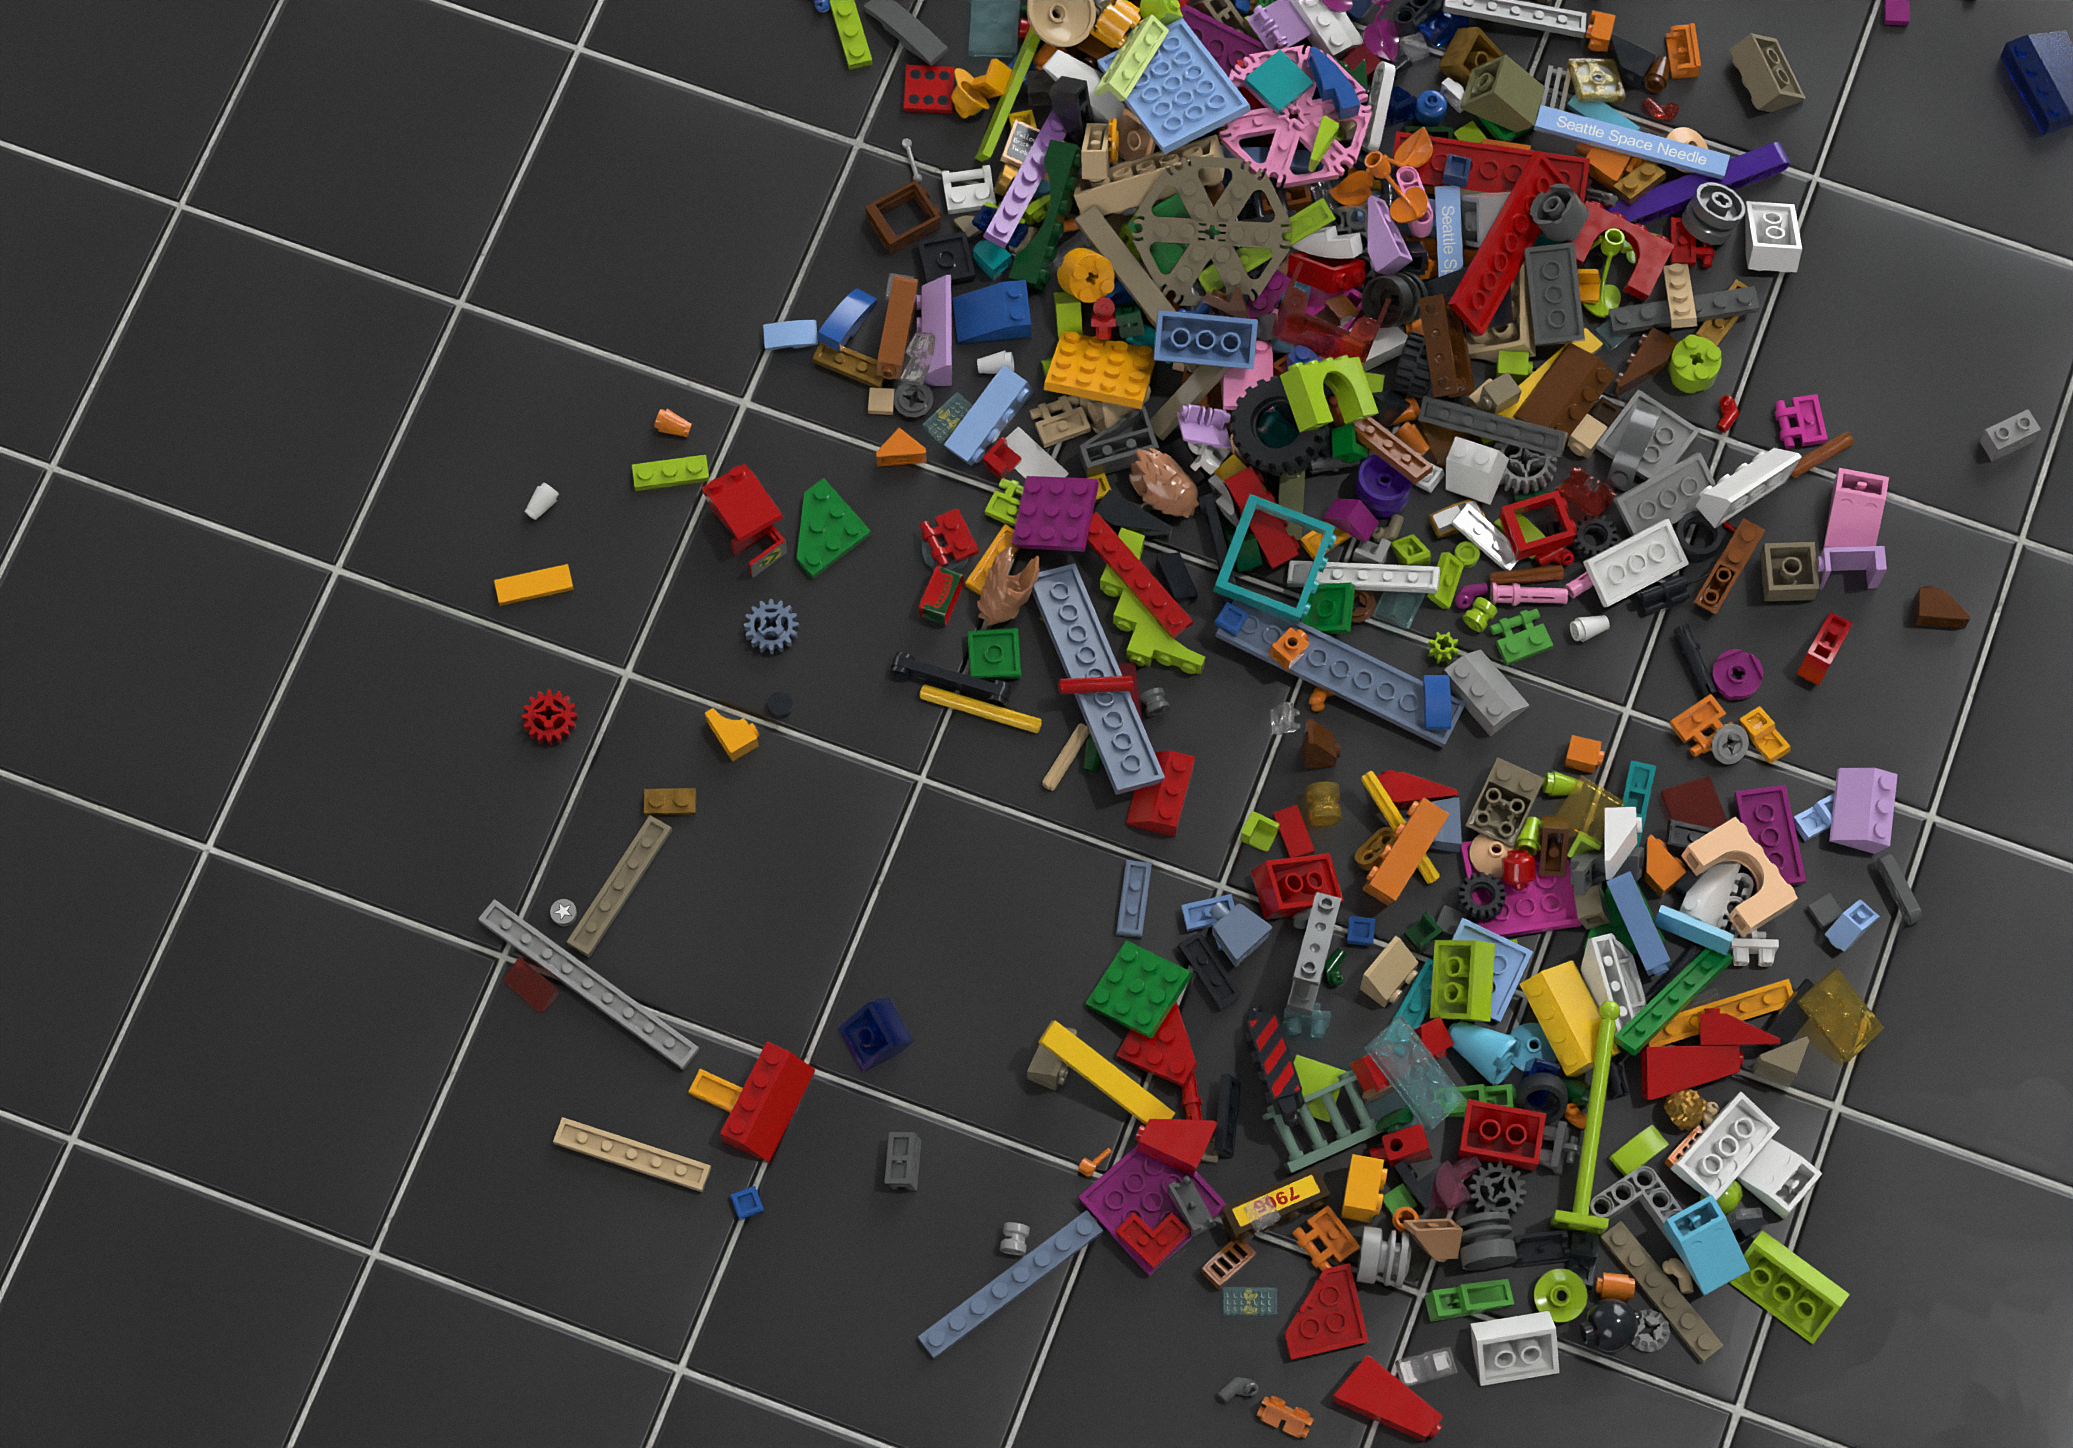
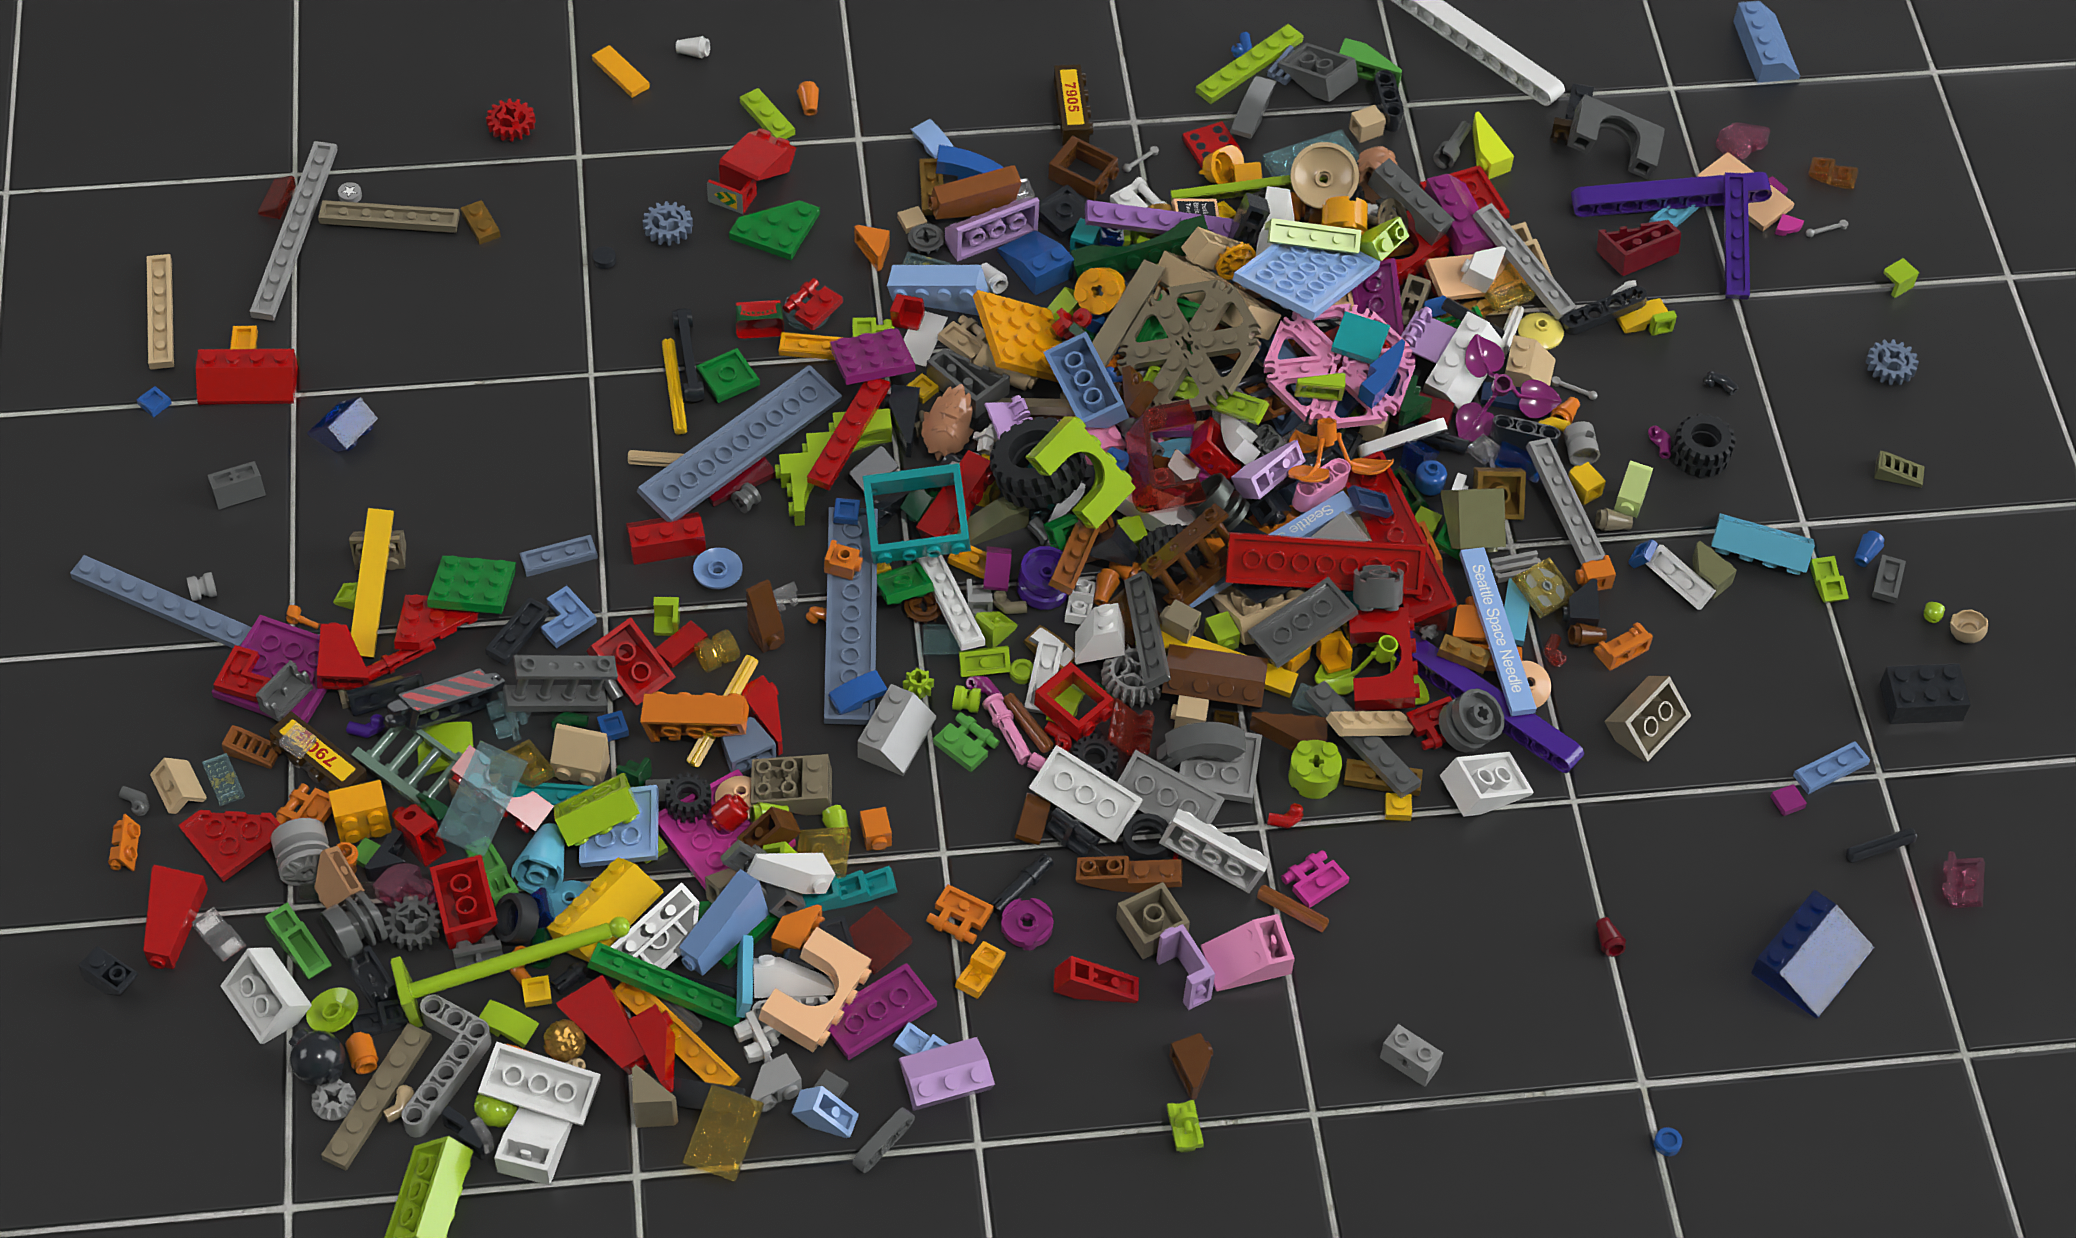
camera: 60 degrees right, 15 degrees down
light orange arch [705,708,760,762] -> none
clear slope [900,332,935,385] -> none
nougat head [977,547,1040,626] -> none
red axle [1058,676,1134,694] -> none
sand blue torso [1209,902,1273,967] -> none
white cone [1570,615,1610,642] -> none
medium azure slope [1662,1195,1750,1296] -> none
light grey gear [1710,723,1749,764] -> none
none -> tan panel [150,758,207,814]
none -> lime slope [333,582,358,610]
none -> dark purple arm [346,714,385,738]
none -> clear yellow wing [489,739,555,788]
none -> yellow plate [521,975,552,1008]
none -> medium blue dish [693,548,743,589]
none -> light grey slope [751,1053,802,1114]
none -> reddish brown slope [1015,792,1051,845]
none -> dark brown brick [1053,64,1093,146]
none -> lime hips [1167,1100,1204,1152]
none -> yellow plate [1385,793,1412,821]
none -> dark red cone [1595,917,1626,957]

